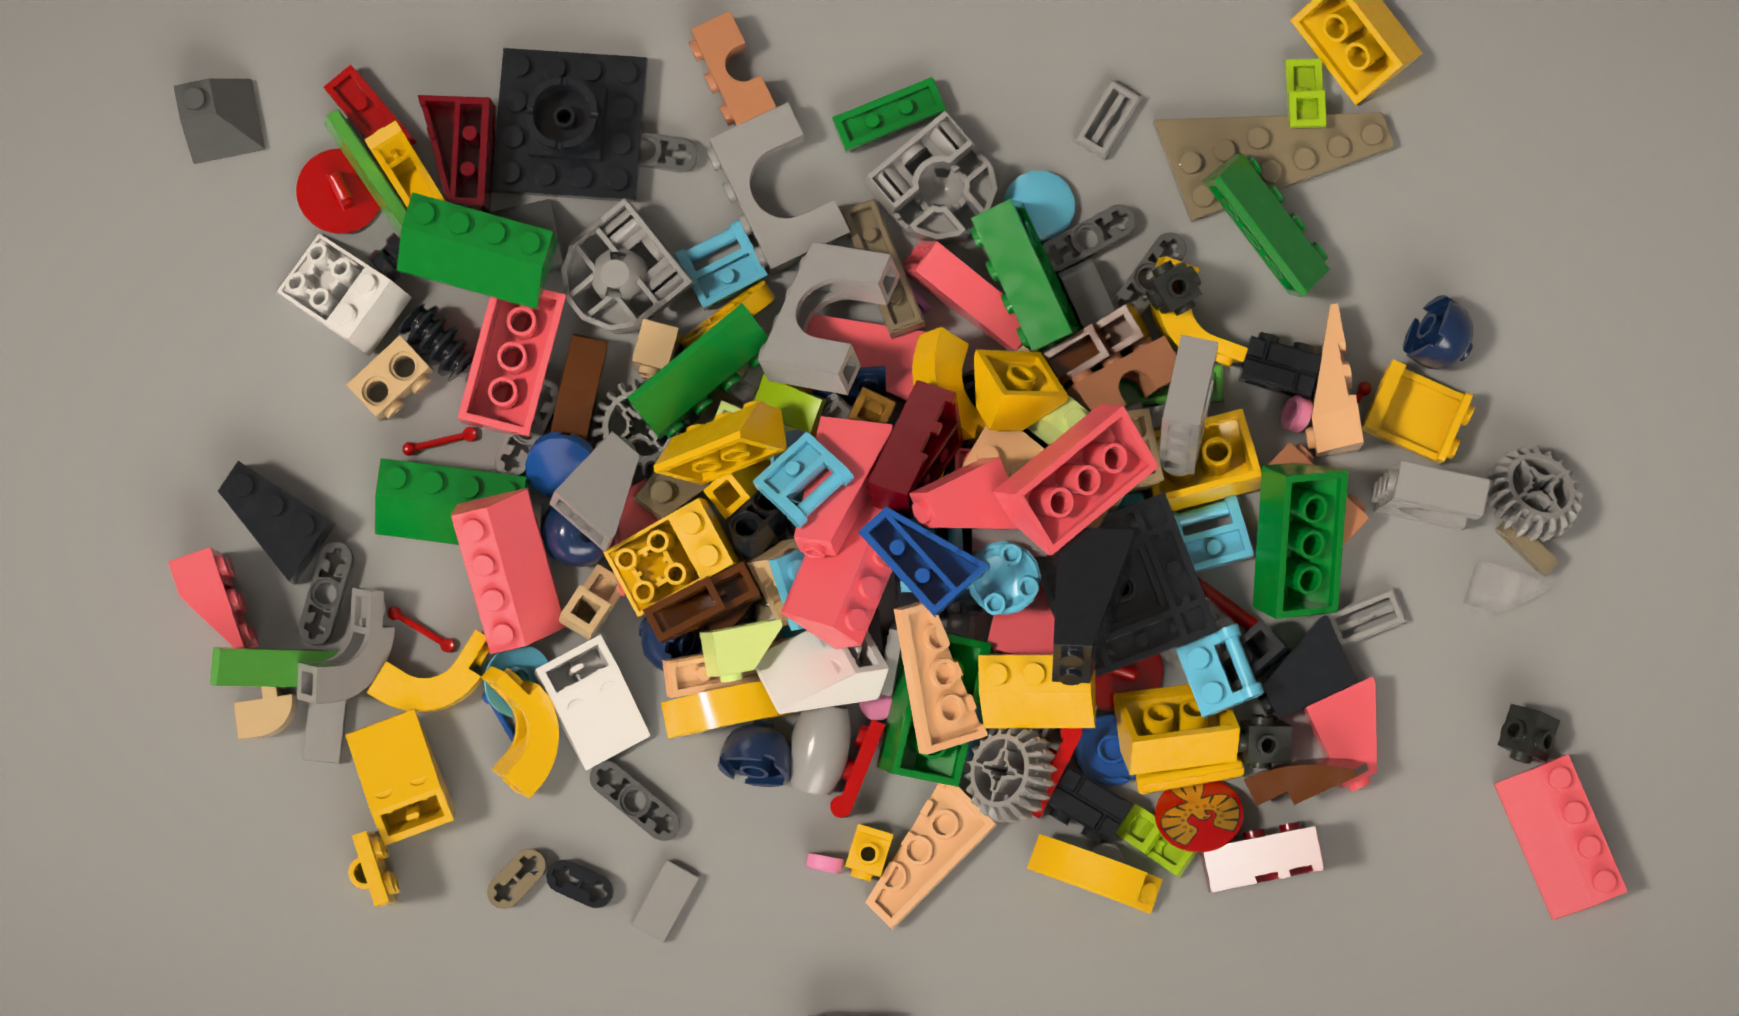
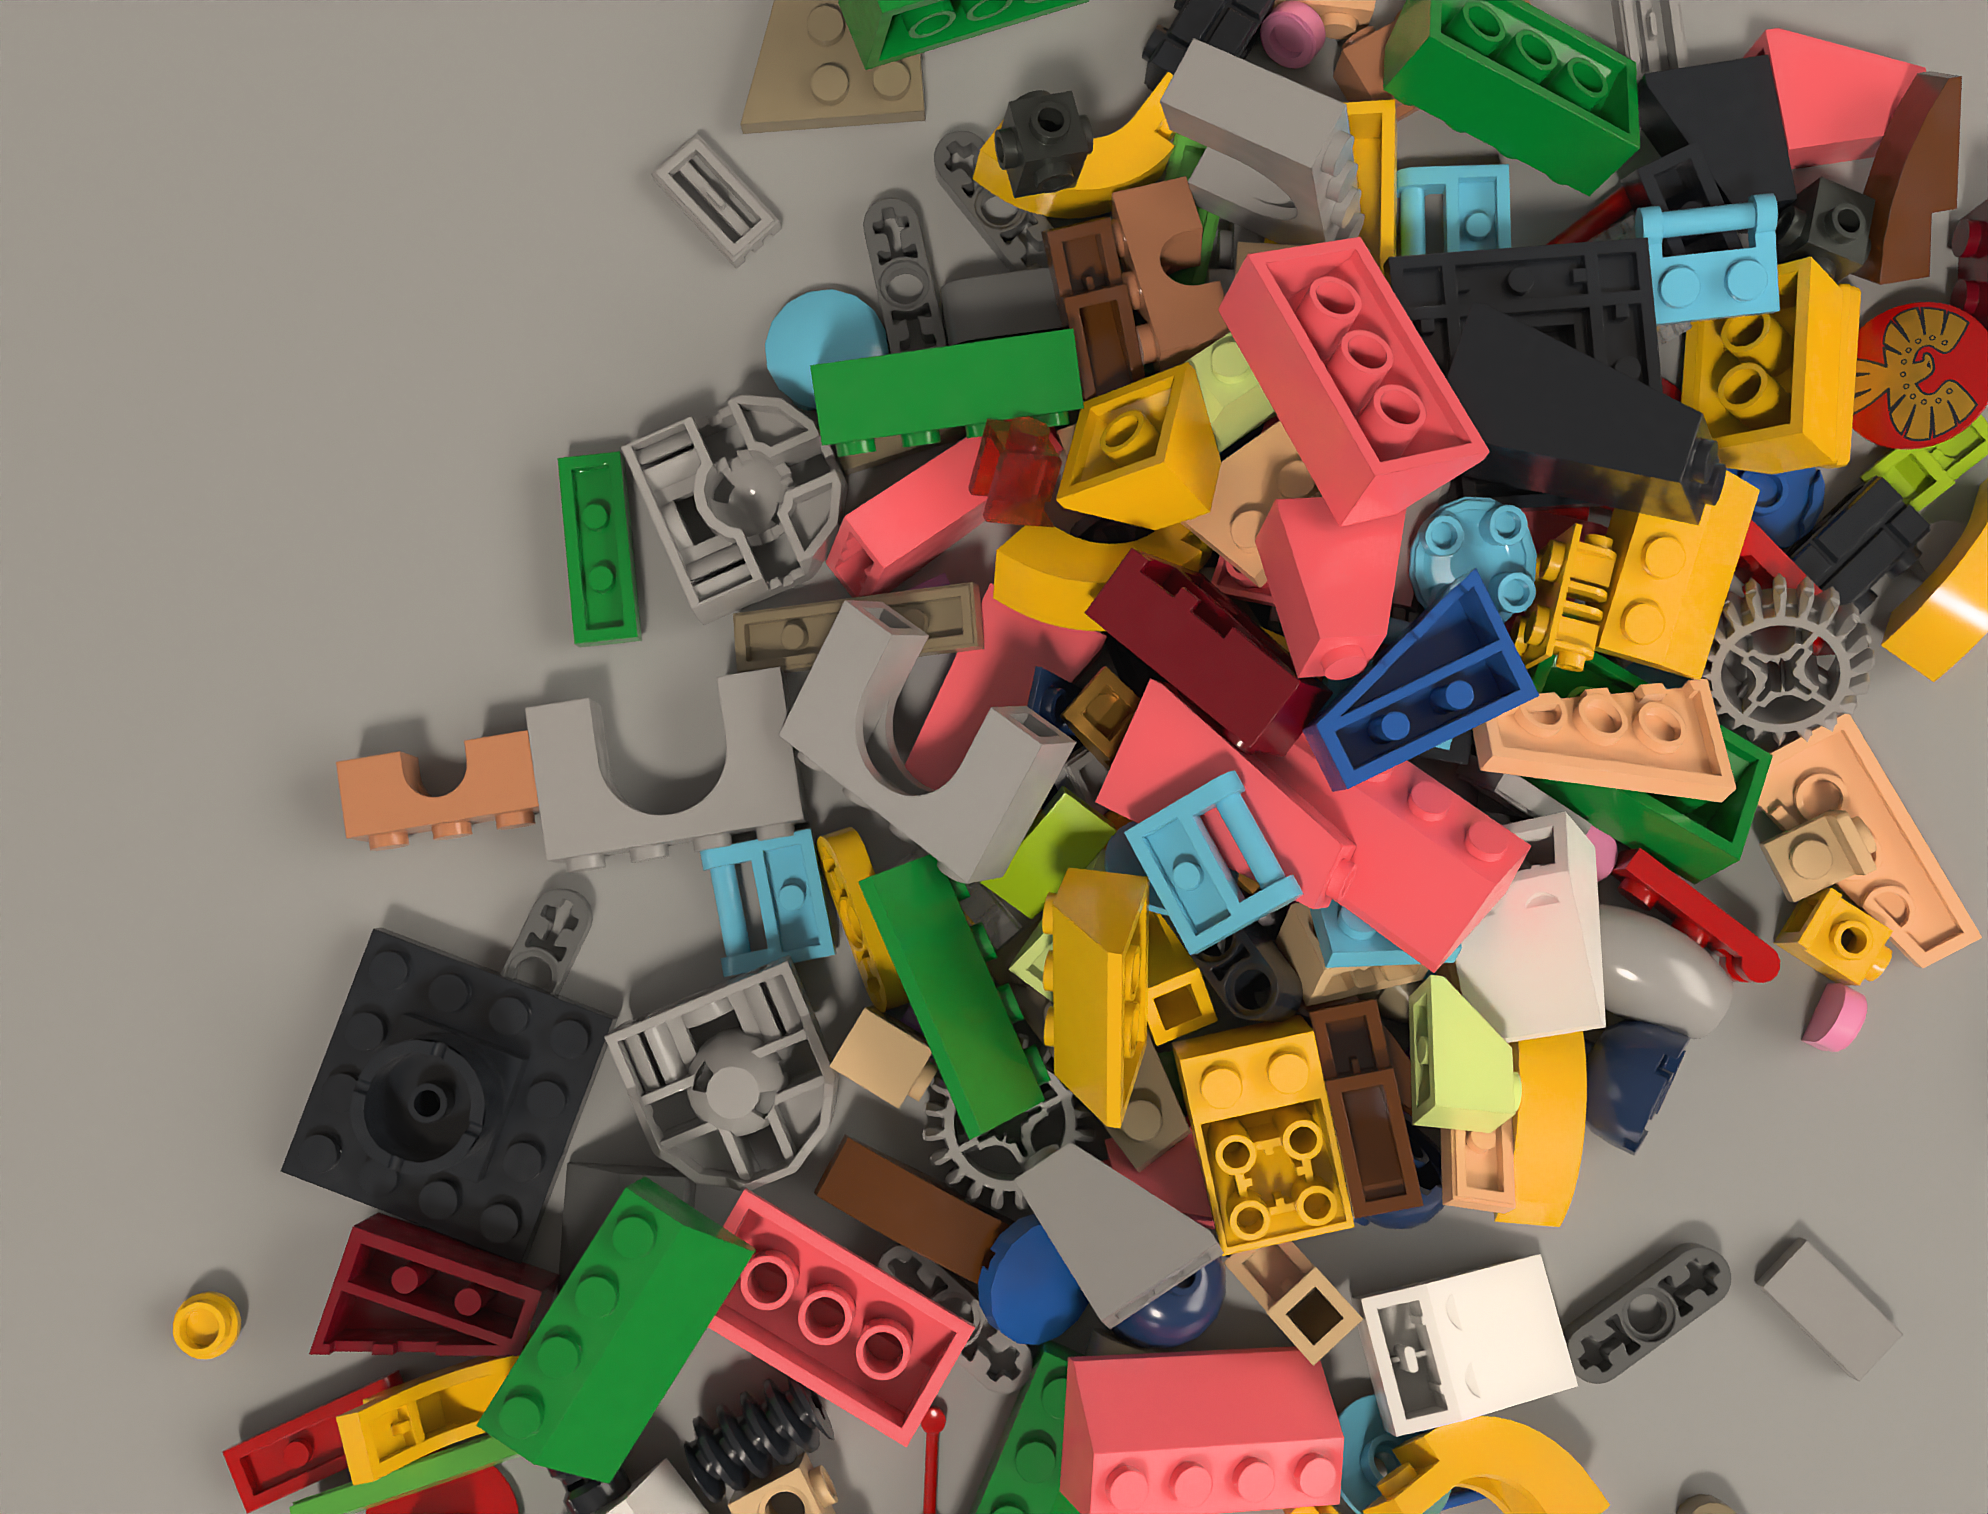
camera: 70 degrees left, 0 degrees up
black beam [546,860,614,908] -> none
none -> yellow plate [173,1291,241,1359]
none -> clear red window [968,417,1063,527]
none -> yellow hinge [1510,523,1617,672]
none -> tan bracket [1759,810,1877,903]

